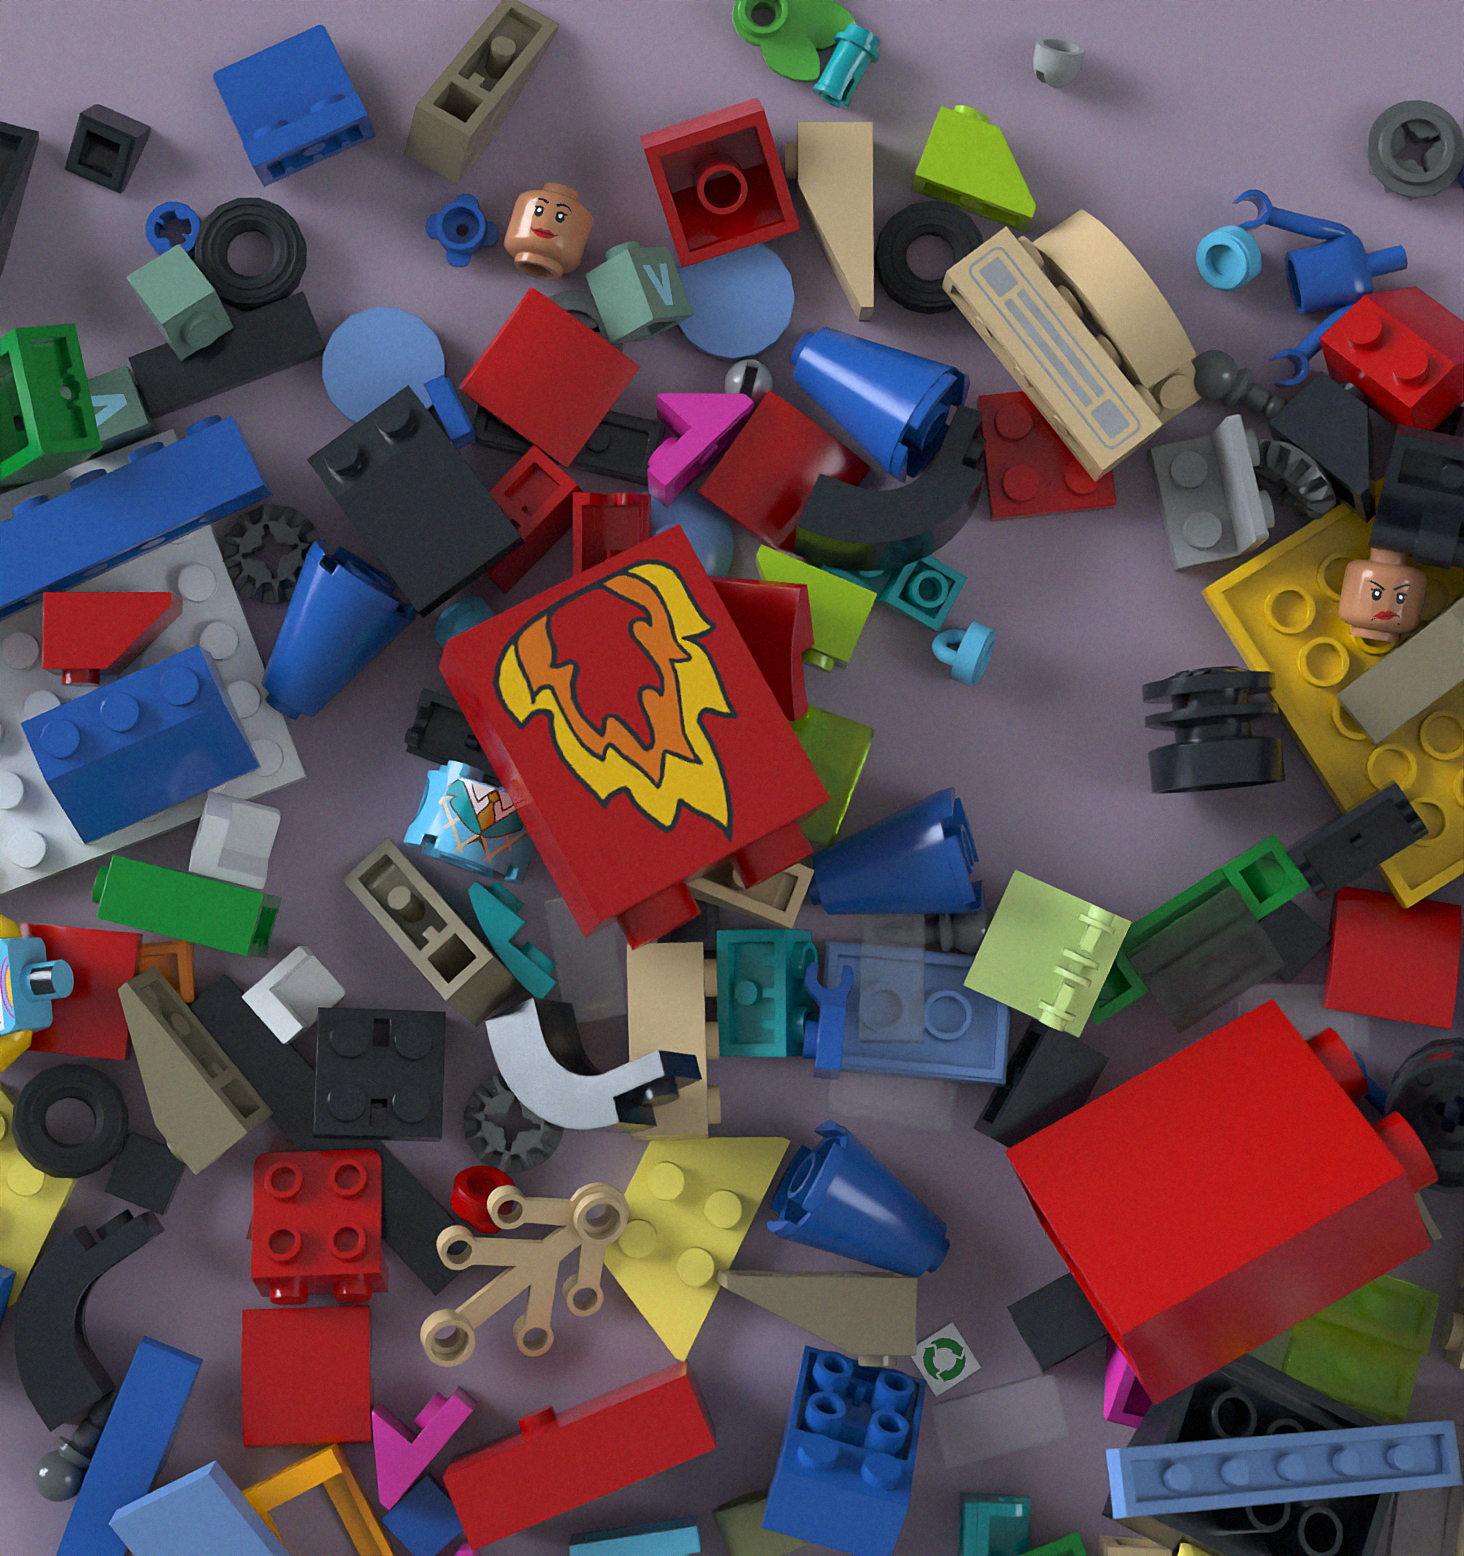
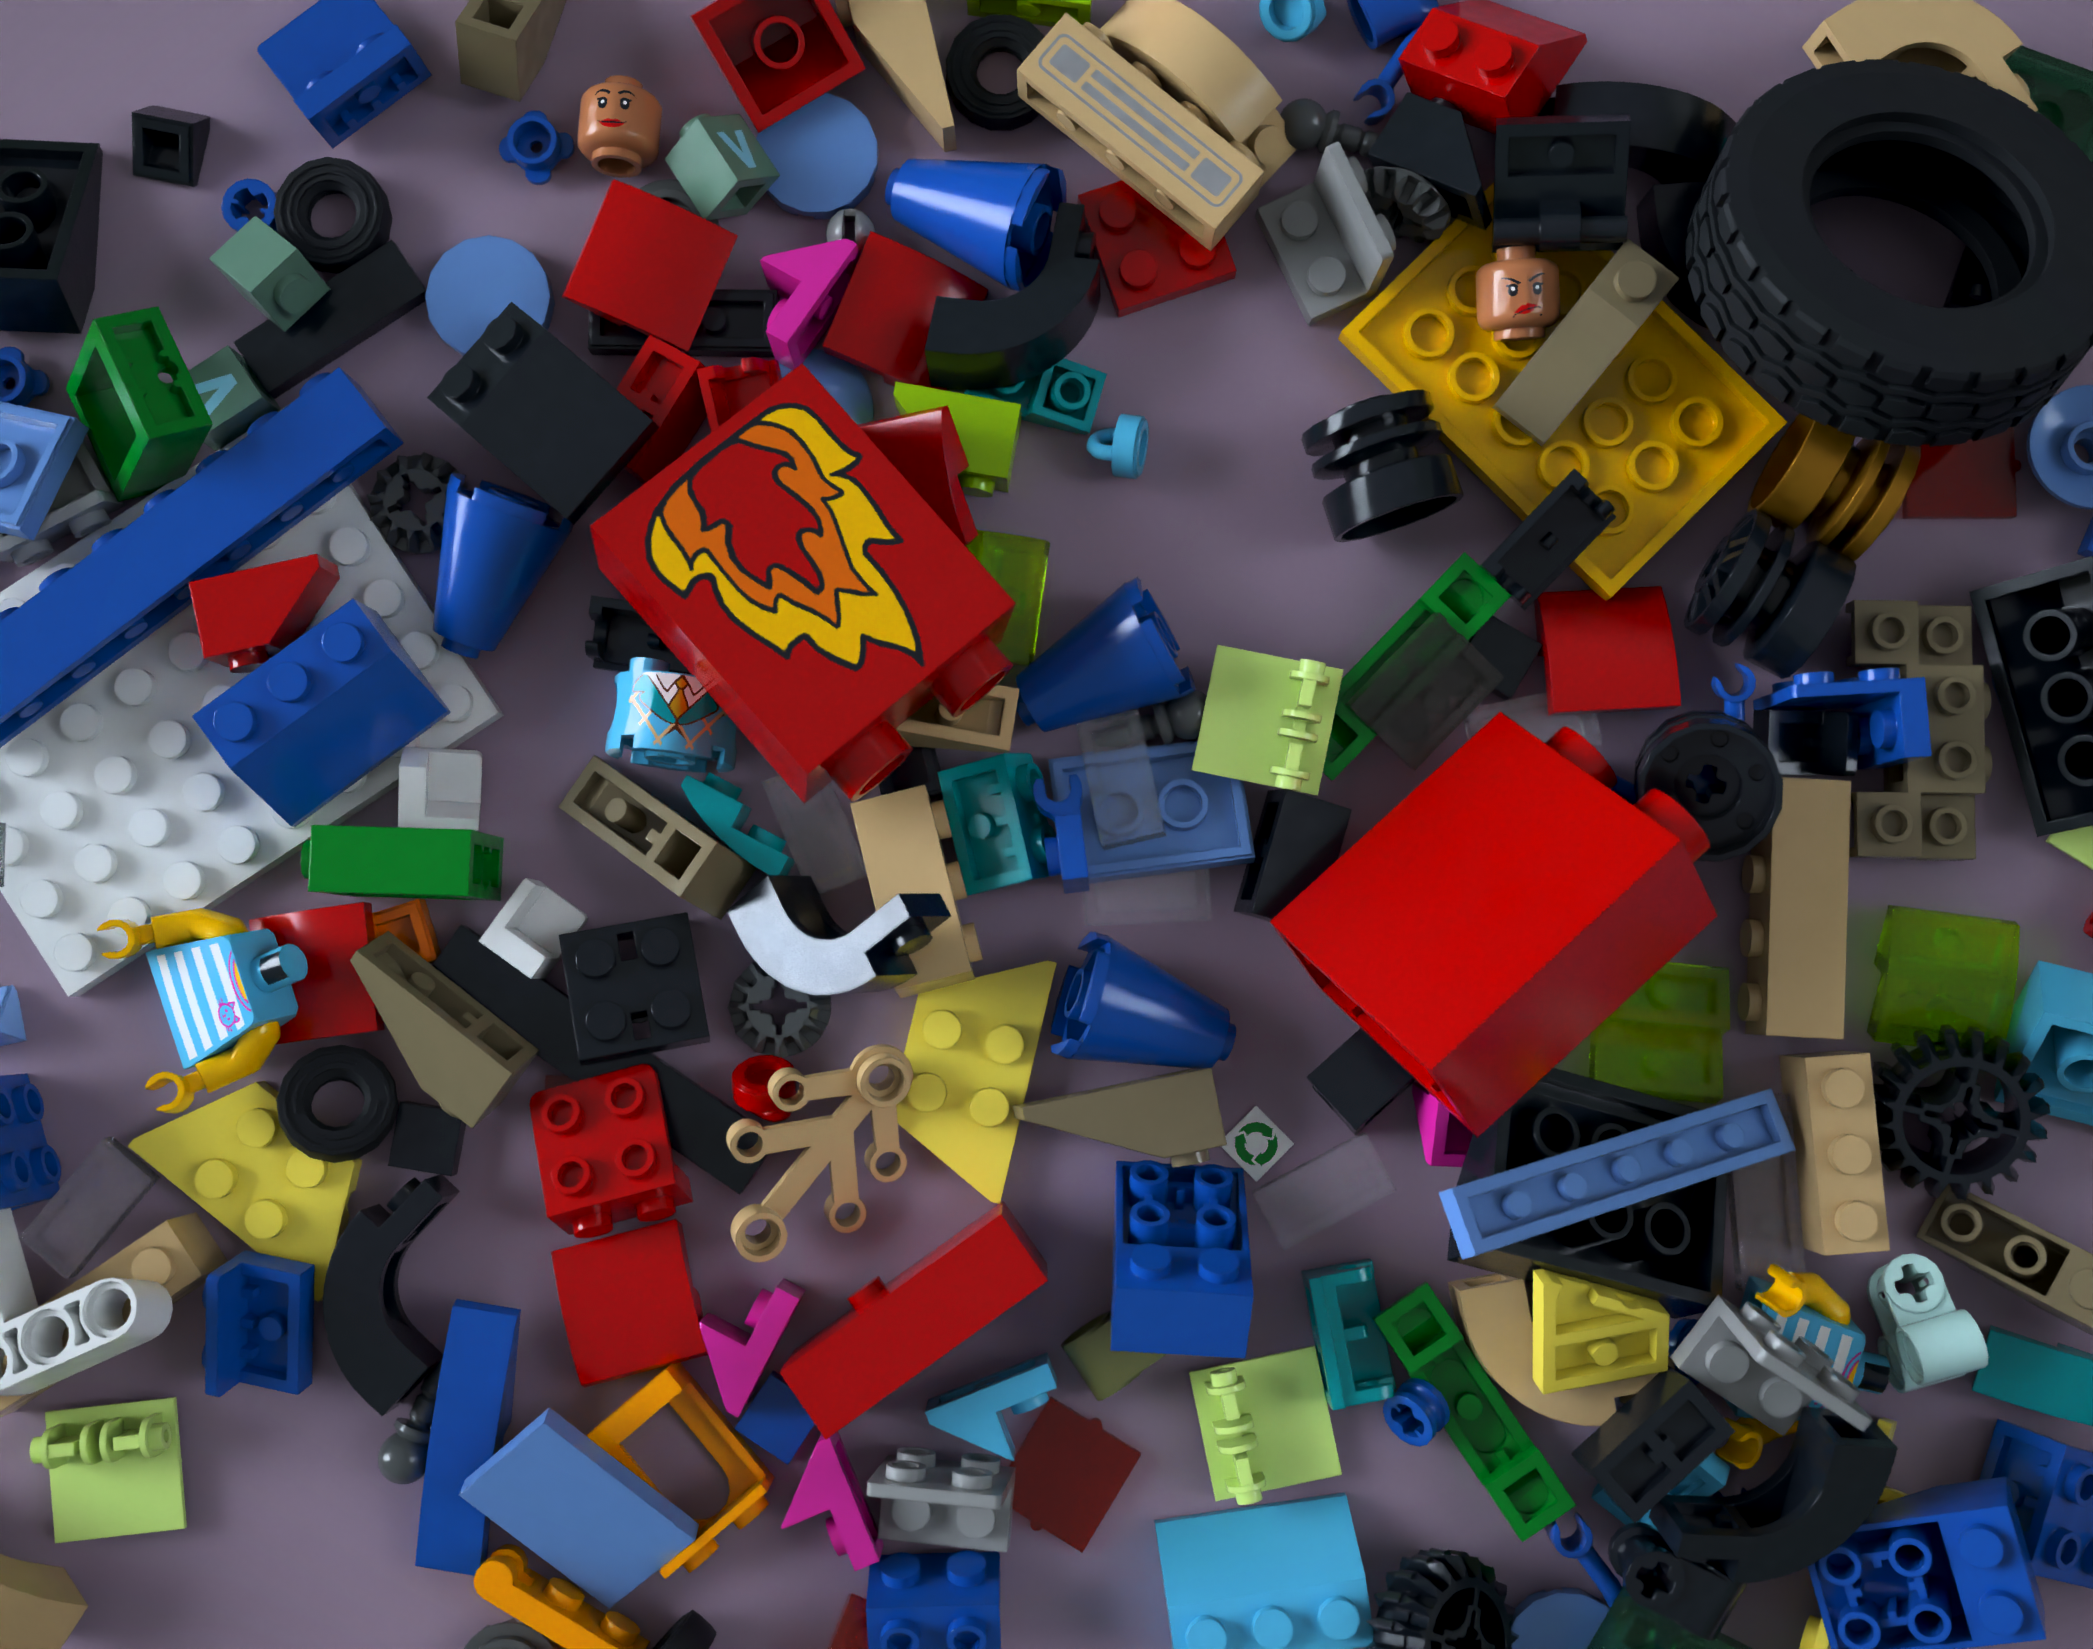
camera: 10 degrees left, 0 degrees up
blue tile [424,374,478,450] -> none

